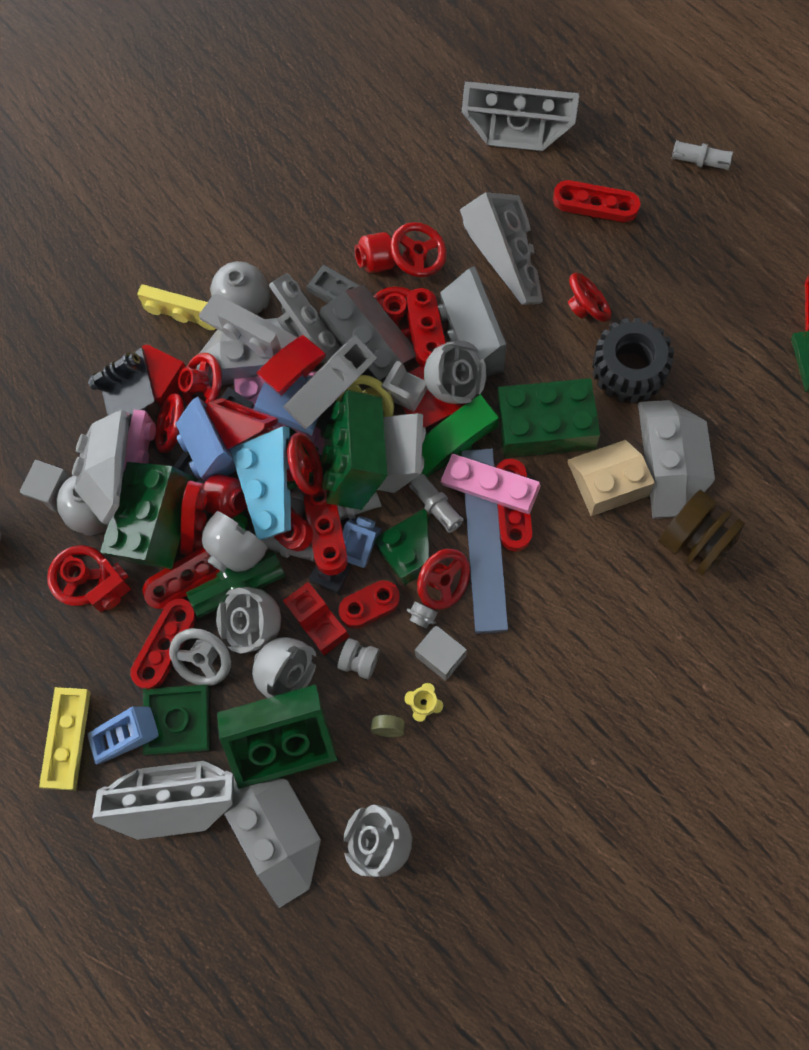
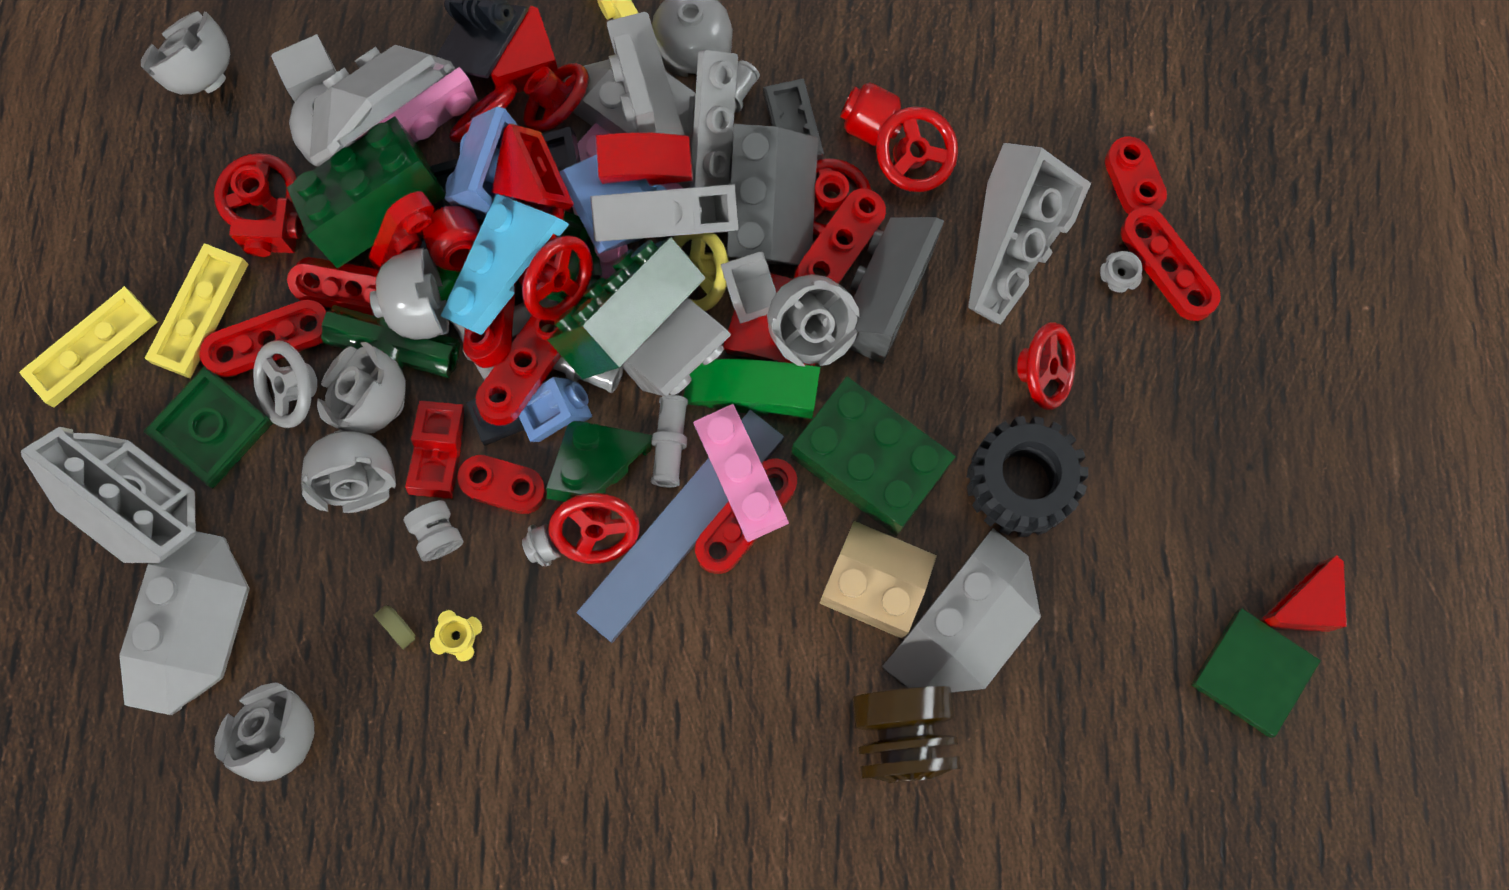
camera: 35 degrees right, 5 degrees up
medium blue slope [87,706,159,764] -> none
dark green brick [217,684,337,789] -> none
light grey panel [415,626,467,681] -> none
light grey wedge [461,81,579,151] -> none
light grey pin [672,140,733,170] -> none
none -> light yellow plate [145,243,249,379]
none -> light grey plate [1100,251,1142,293]
none -> red plate [1105,136,1167,214]

